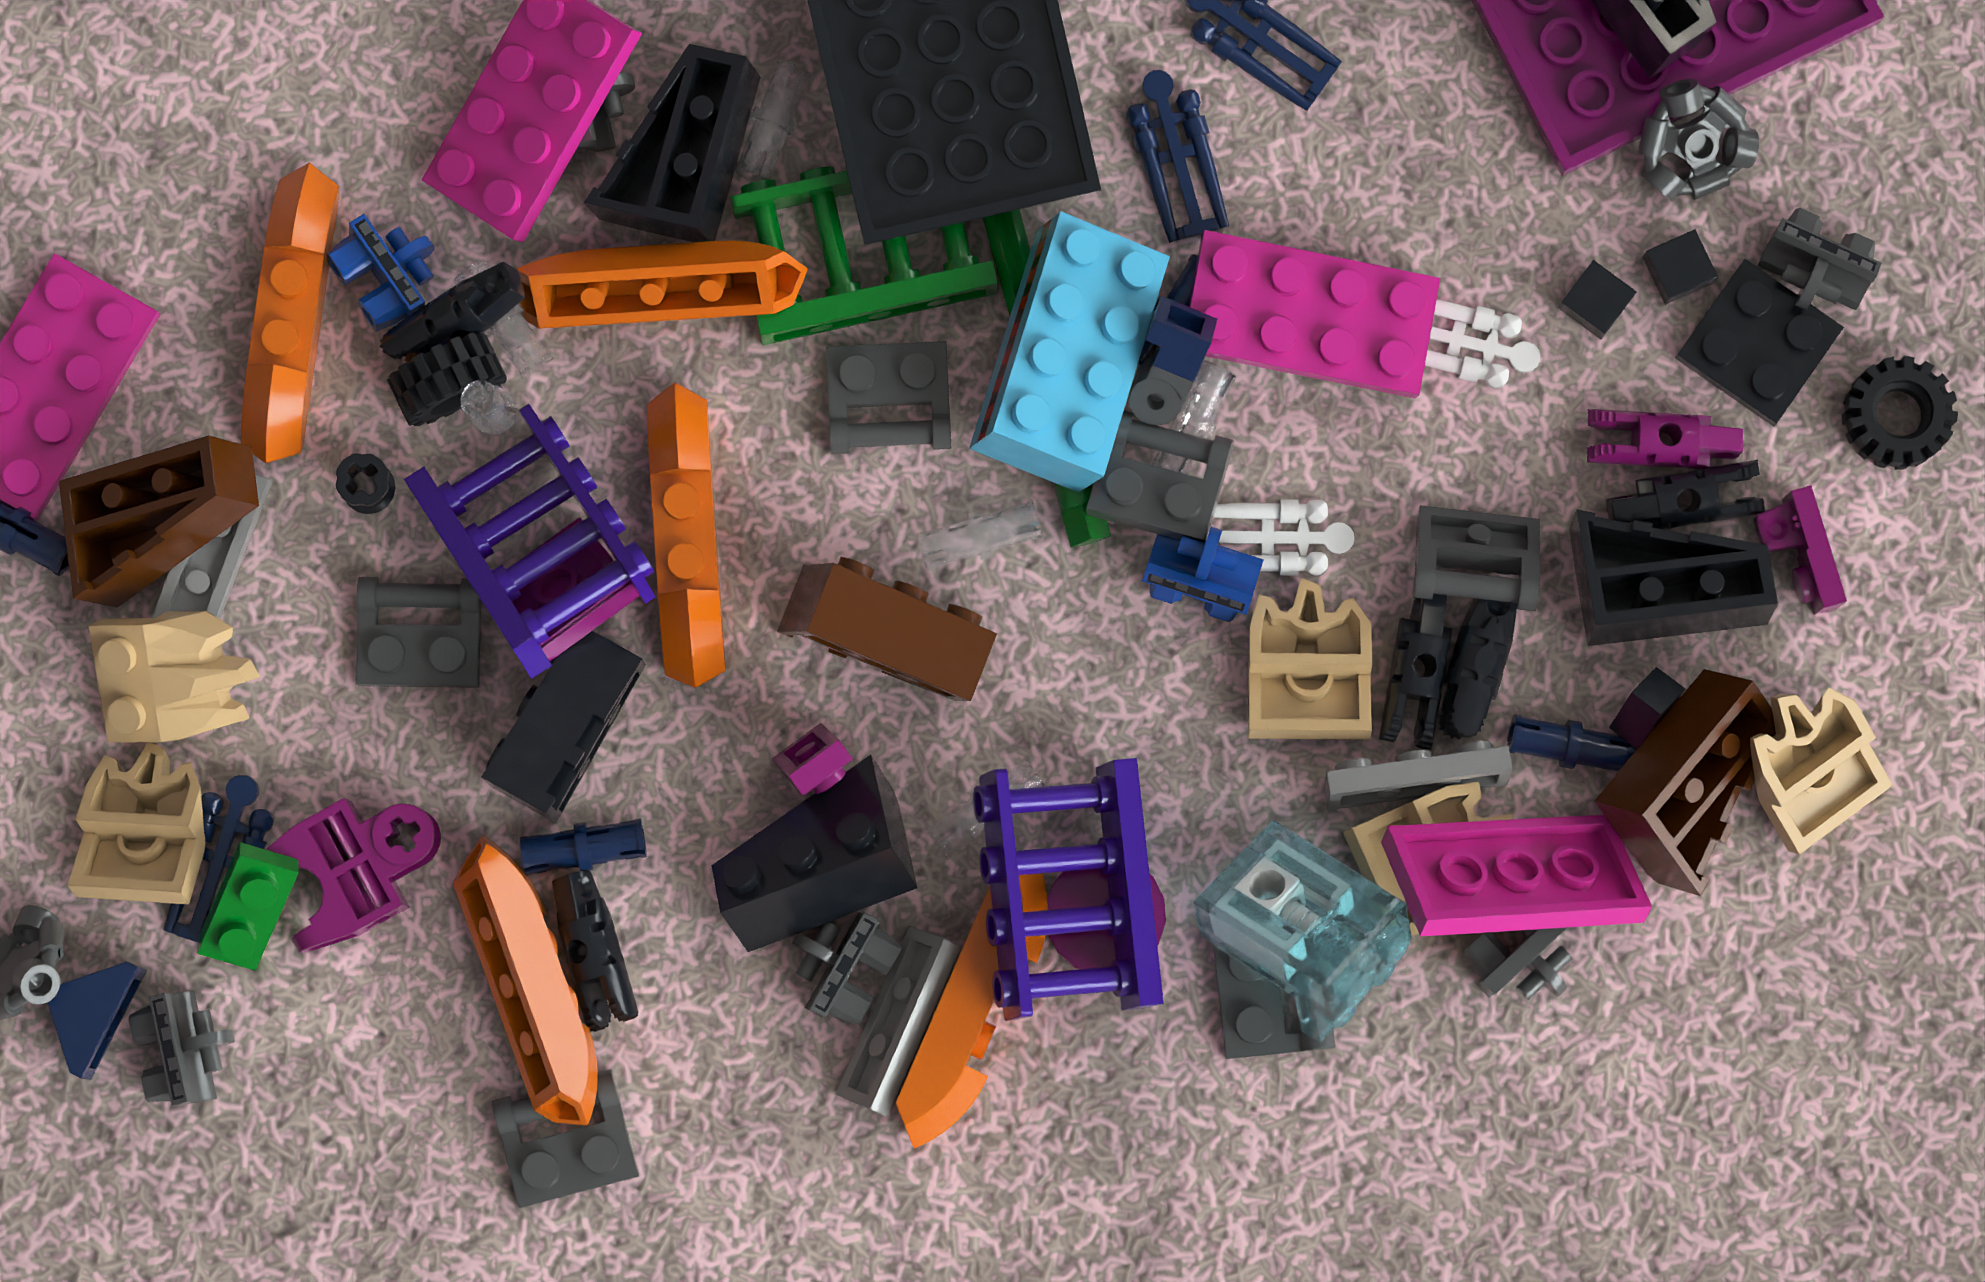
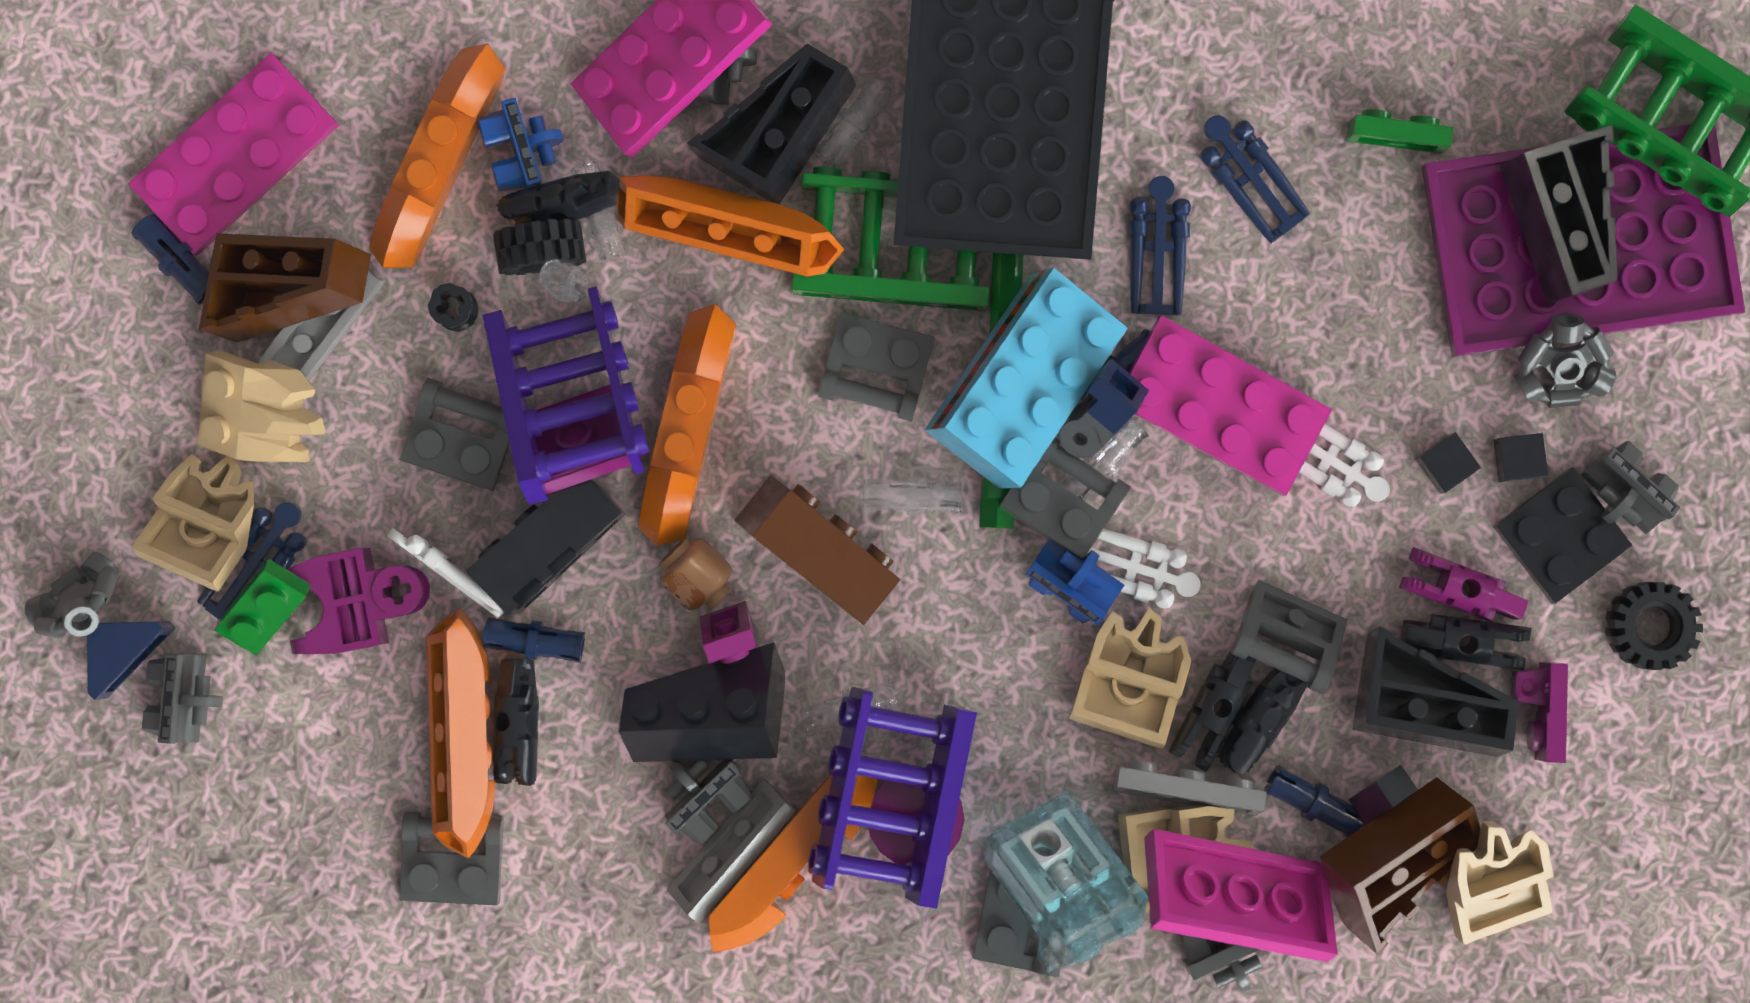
camera: 20 degrees right, 5 degrees up
none -> white piece [387,528,504,619]
none -> medium nougat head [659,537,732,610]

